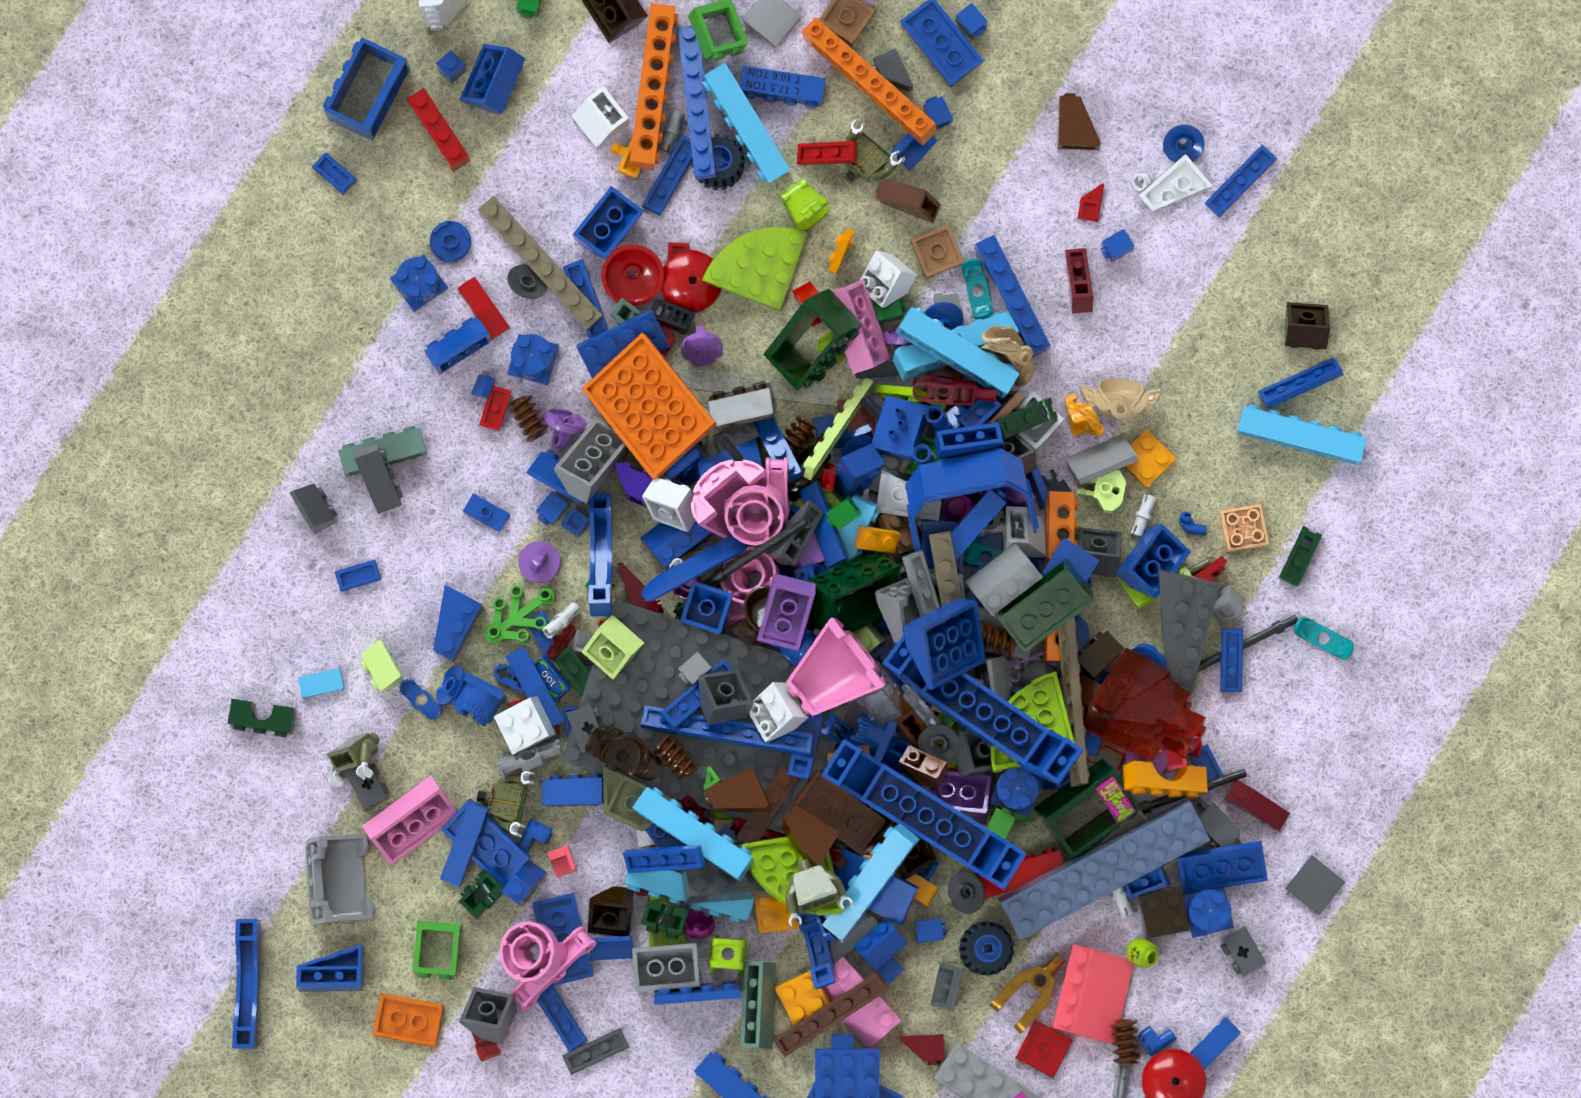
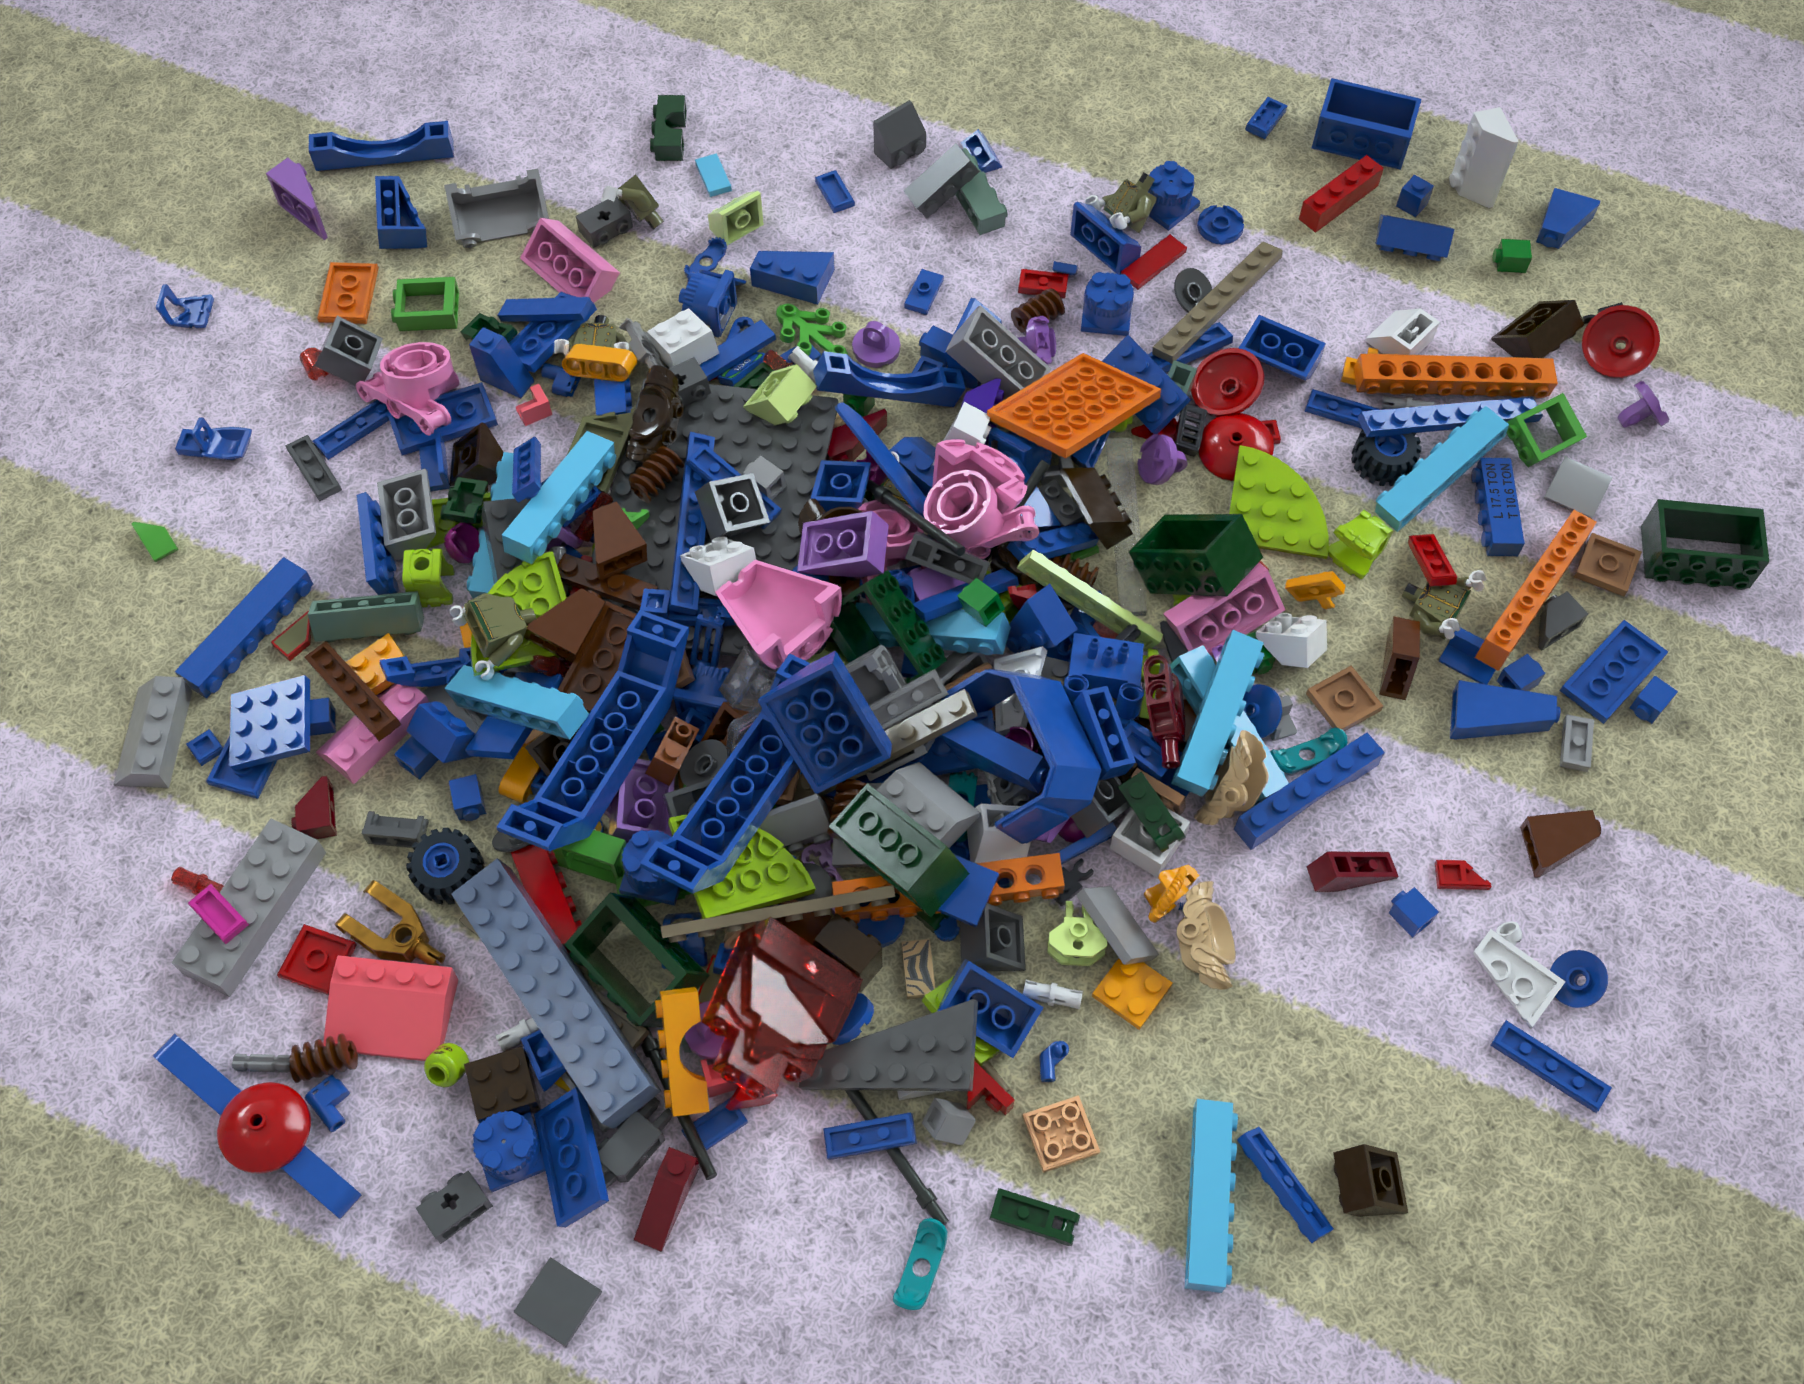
camera: 80 degrees right, 20 degrees down
light orange plate [854,526,900,554] -> none
tile [1095,777,1136,824] -> none
none -> medium lavender slope [266,157,328,240]
none -> olive tile [271,611,311,661]
none -> light orange beam [562,344,637,382]
none -> tile [901,939,935,999]
none -> blue slope [960,129,1002,173]
none -> olive torso [1085,172,1156,233]
none -> blue slope [1450,680,1561,740]
none -> light grey plate [1560,715,1594,772]

